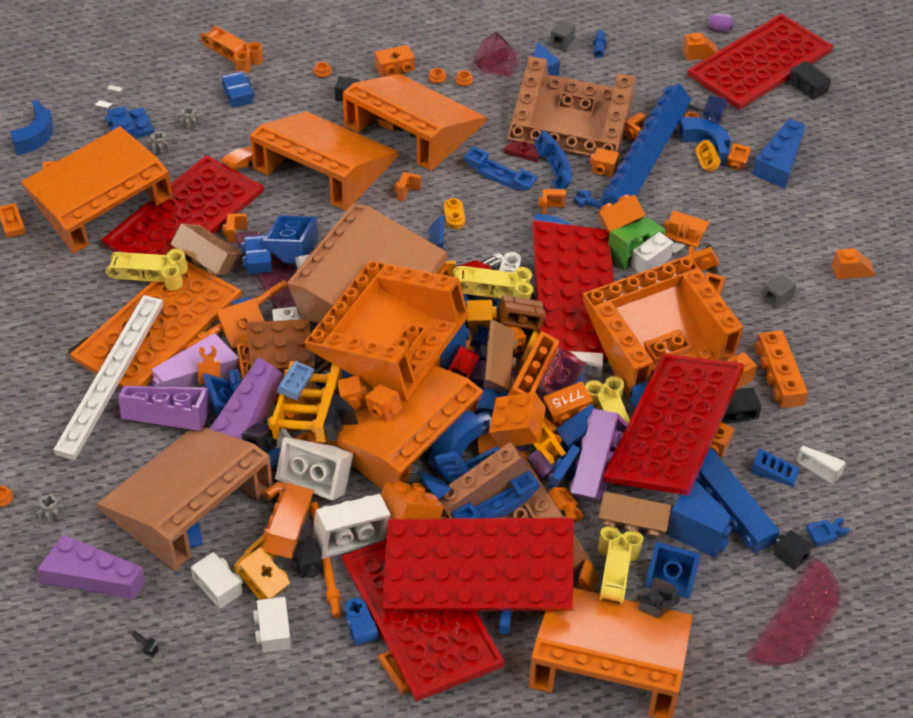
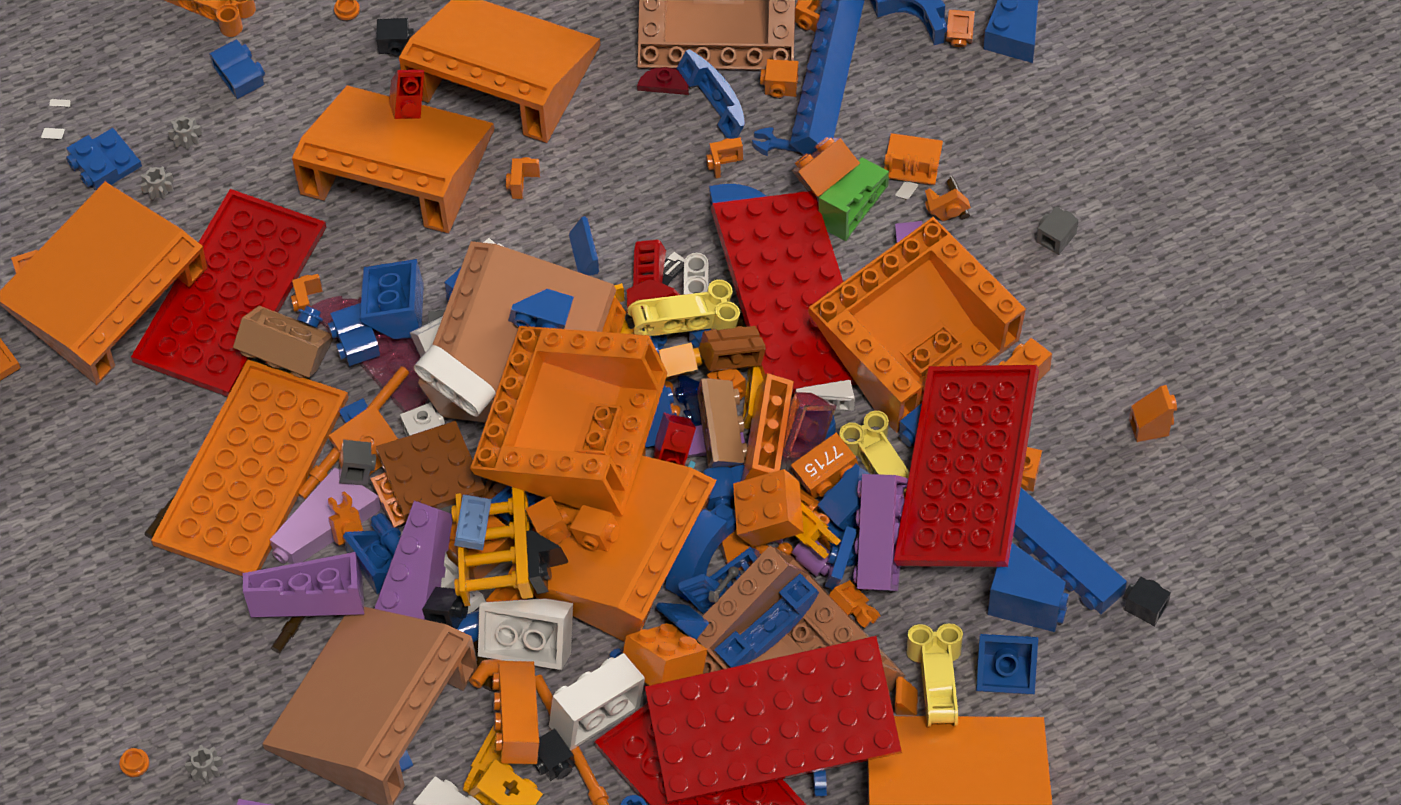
camera: 10 degrees left, 10 degrees up
white plate [53,295,163,460] -> none
light yellow piece [105,249,188,290] -> none
orange slope [221,147,252,170] -> none
light orange plate [444,198,465,229] -> none
blue slope [463,146,538,190] -> none
medium nougat slope [599,492,671,538] -> none
white brick [630,232,674,273] -> none
black slope [638,577,680,618] -> none
light orange plate [696,140,721,172] -> none
orange slope [705,272,726,295] -> none
black brick [721,387,762,424] -> none
clear pink plate [747,558,840,666] -> none
blue slope [751,449,799,487] -> none
orange brick [754,330,808,409] -> none
white slope [797,446,846,484] -> none
blue plate [806,518,850,547] -> none
orange slope [832,248,876,280] -> none
none -> dark brown piece [271,616,305,654]
none -> blue plate [297,306,323,328]
none -> dark grey brick [339,439,376,486]
none -> red slope [389,70,424,119]
none -> white beam [414,345,496,417]
none -> blue slope [508,289,574,329]
none -> red slope [633,239,666,286]
none -> dark grey hinge [709,566,739,602]
none -> orange slope [1129,385,1177,442]

